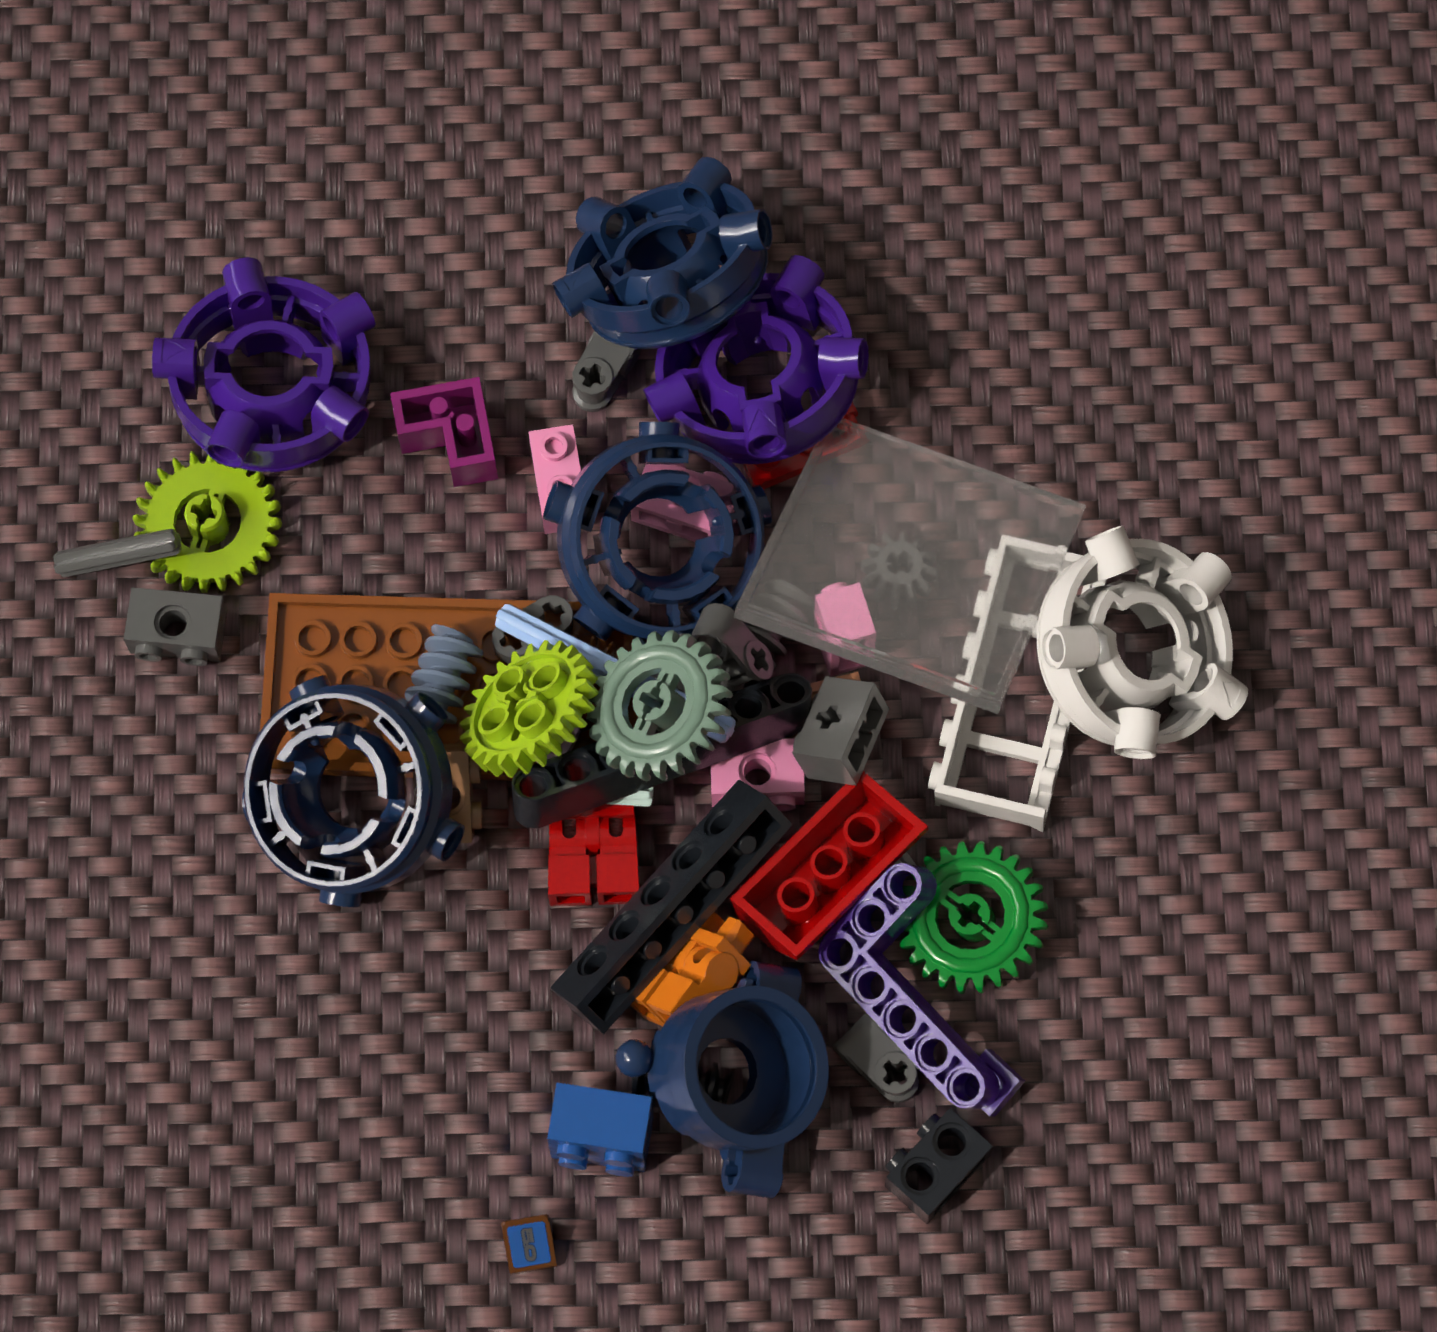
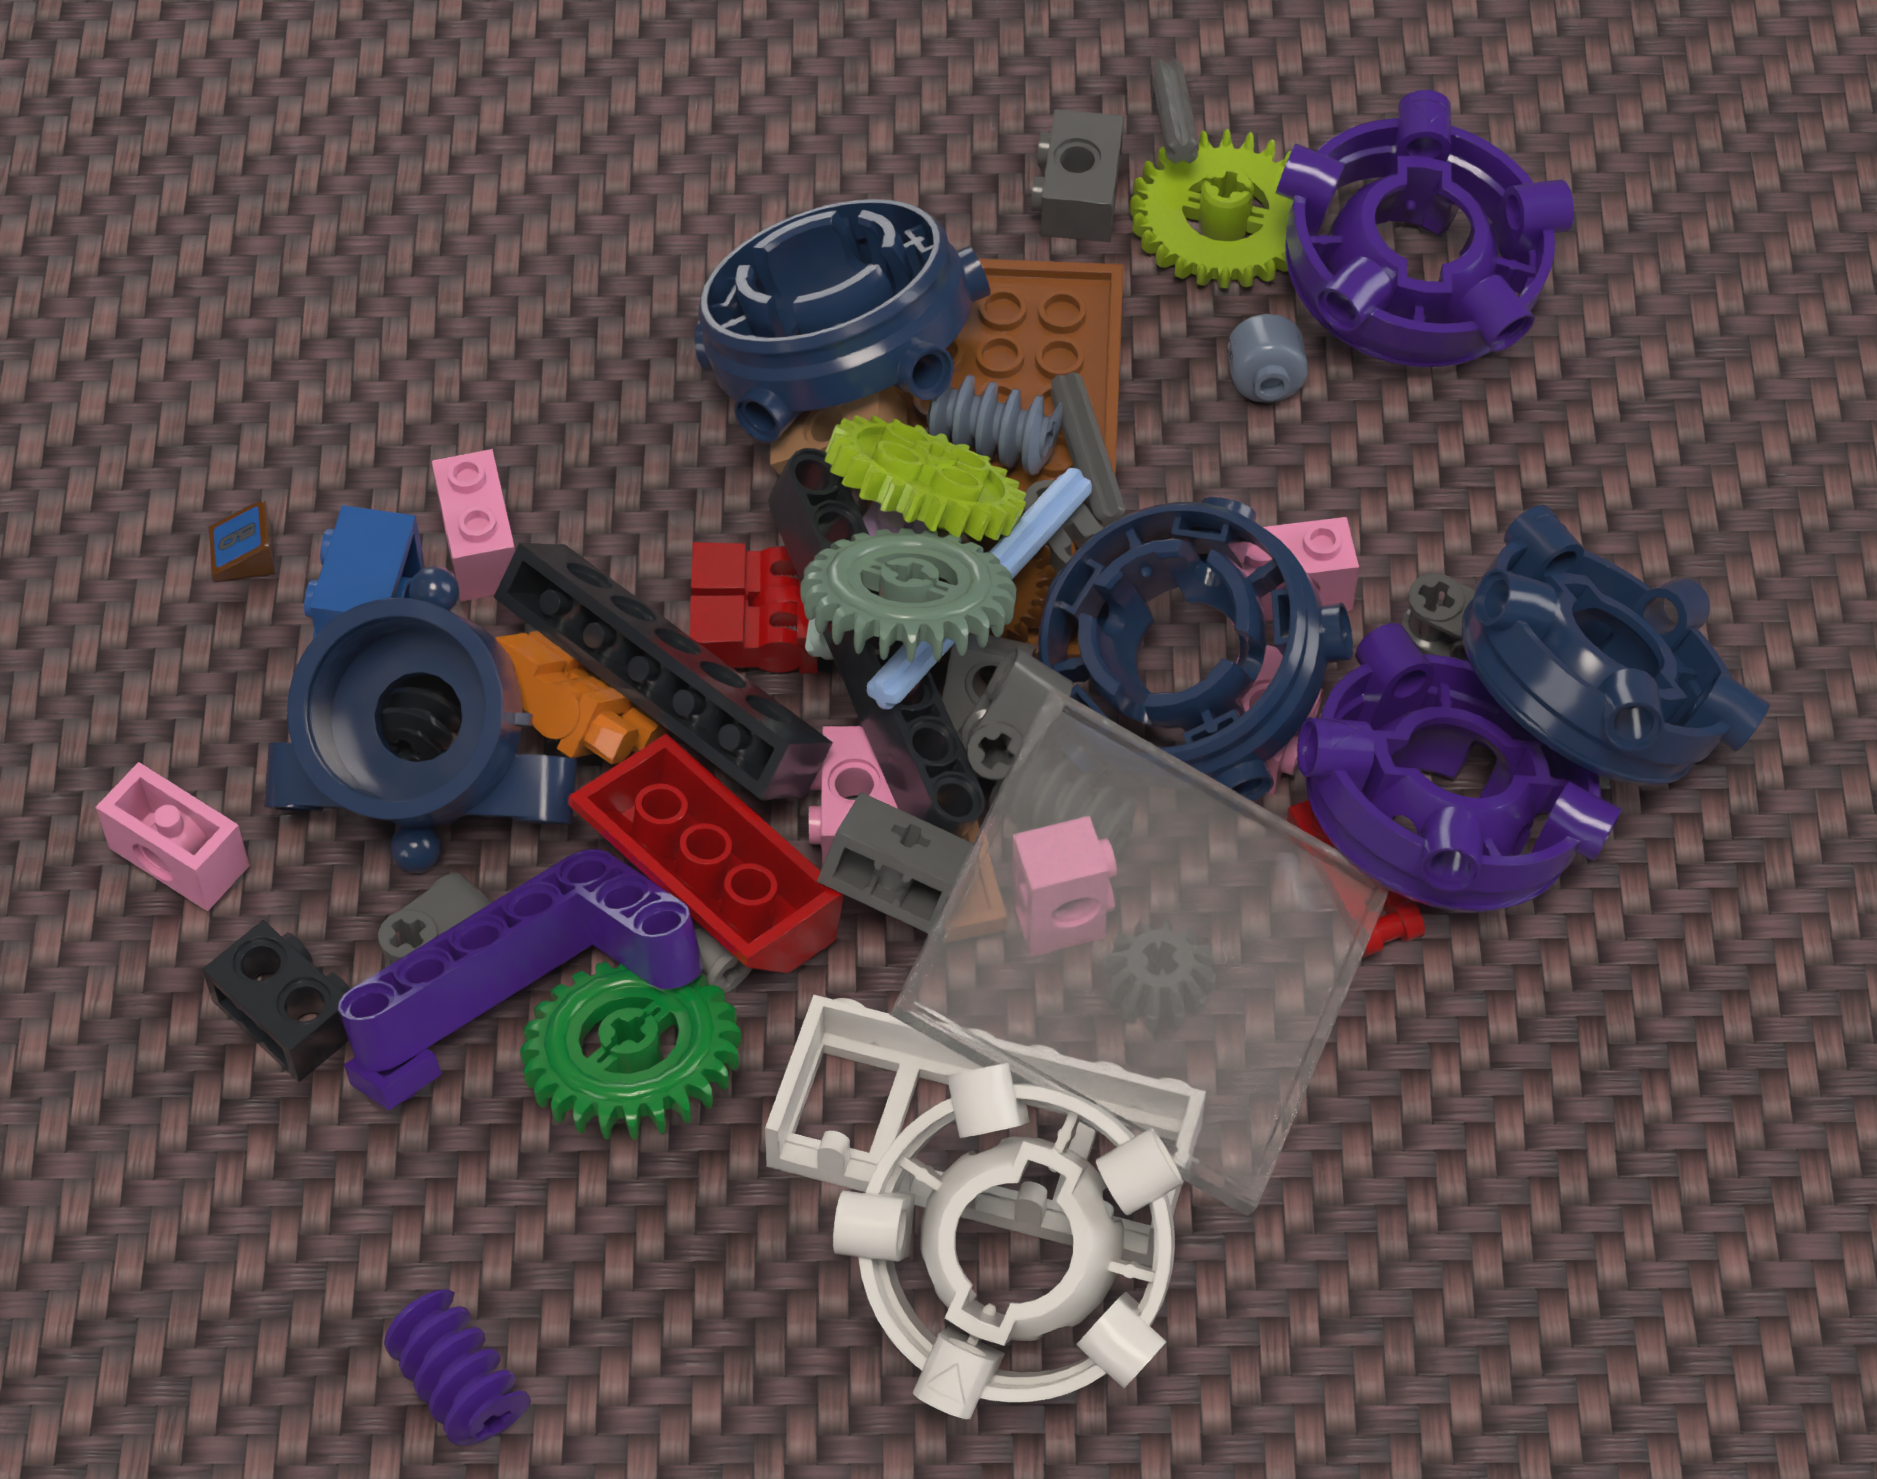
camera: 90 degrees right, 15 degrees down
magenta brick [390,377,498,487] -> none
none -> bright pink brick [96,762,250,911]
none -> dark purple piece [384,1289,531,1446]
none -> bright pink brick [432,449,515,602]
none -> dark grey axle [1051,372,1126,528]
none -> sand blue head [1227,314,1309,403]

